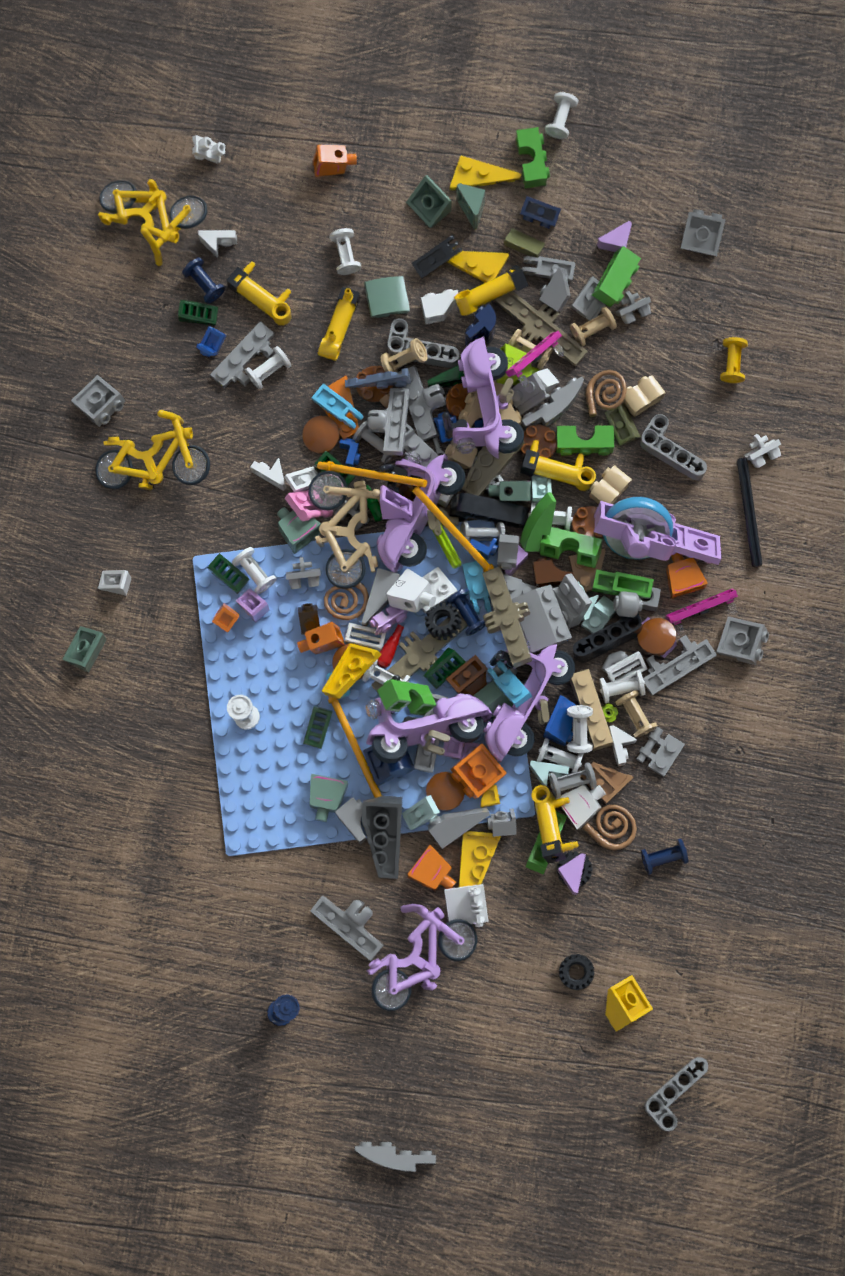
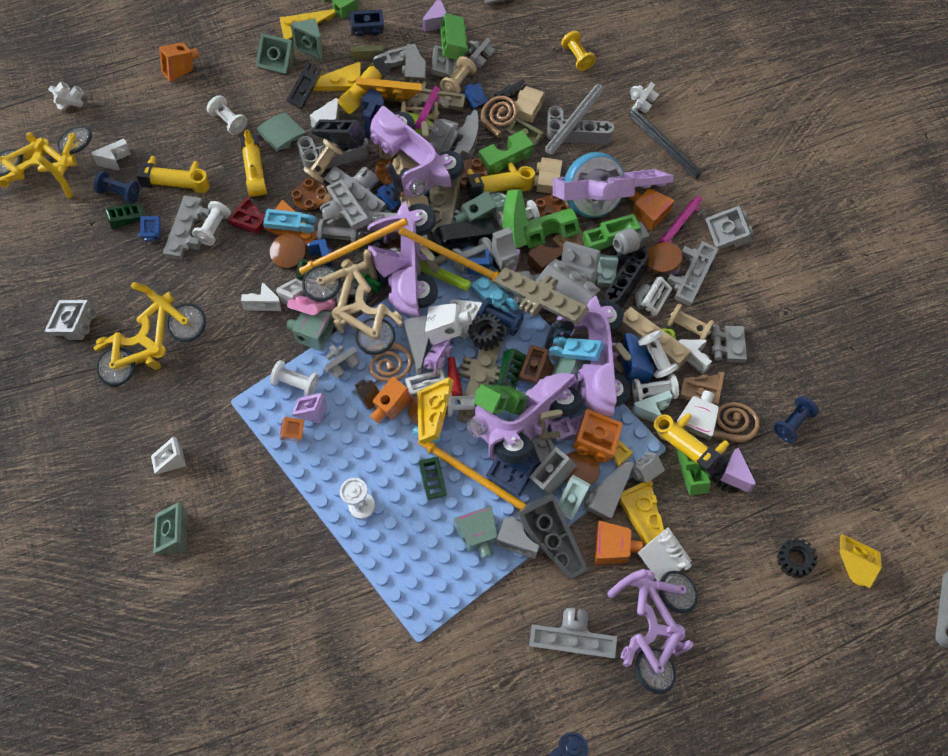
camera: 35 degrees left, 15 degrees down
dark green slope [207,553,250,594] -> none
sand blue wing [345,368,411,389] -> none
dark green slope [427,366,464,388] -> none
light grey hose [549,763,597,799] -> none
white hose [599,670,645,703] -> none
none -> dark red wing [227,197,265,234]
none -> black slope [310,119,367,148]
none -> light orange wing [356,77,422,101]
none -> blue bracket [461,83,488,109]
none -> black pin [494,79,527,103]
none -> light grey brick [529,447,577,495]
none -> light grey axle [545,83,604,155]

